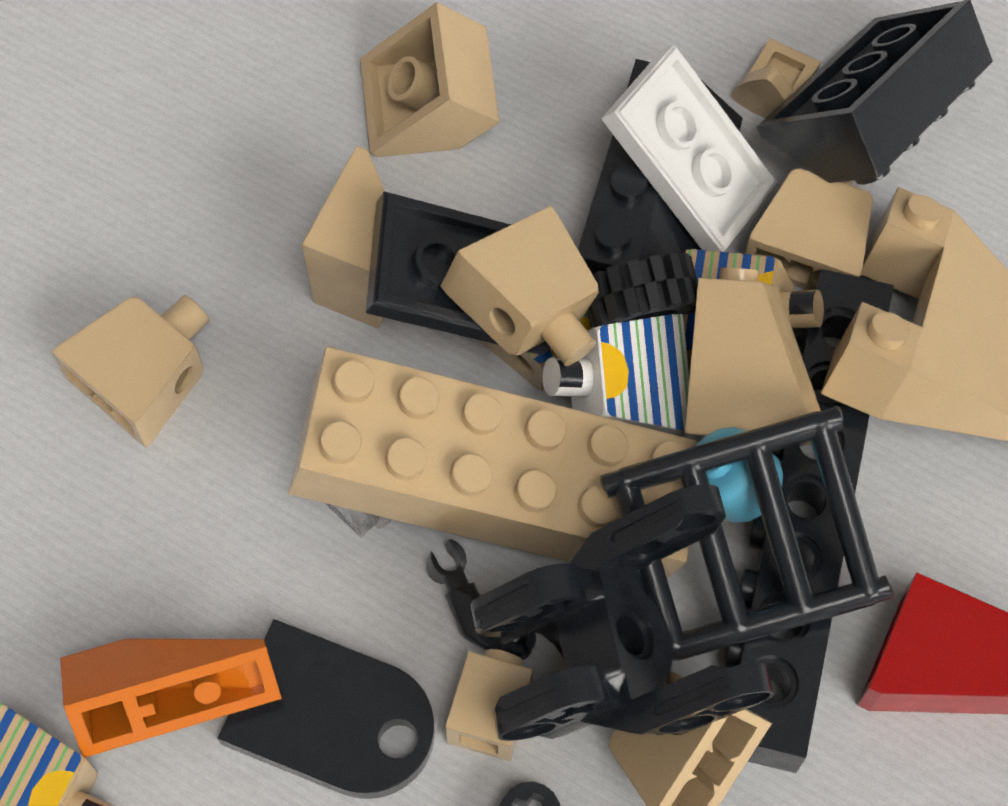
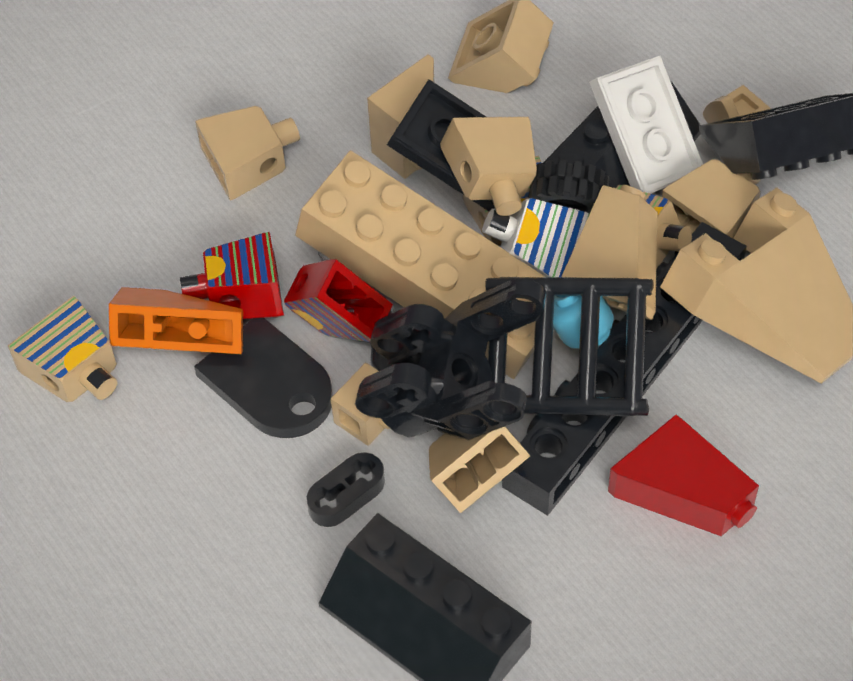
camera: 25 degrees right, 10 degrees down
none -> red torso [180,232,284,319]
none -> red torso [284,259,393,342]

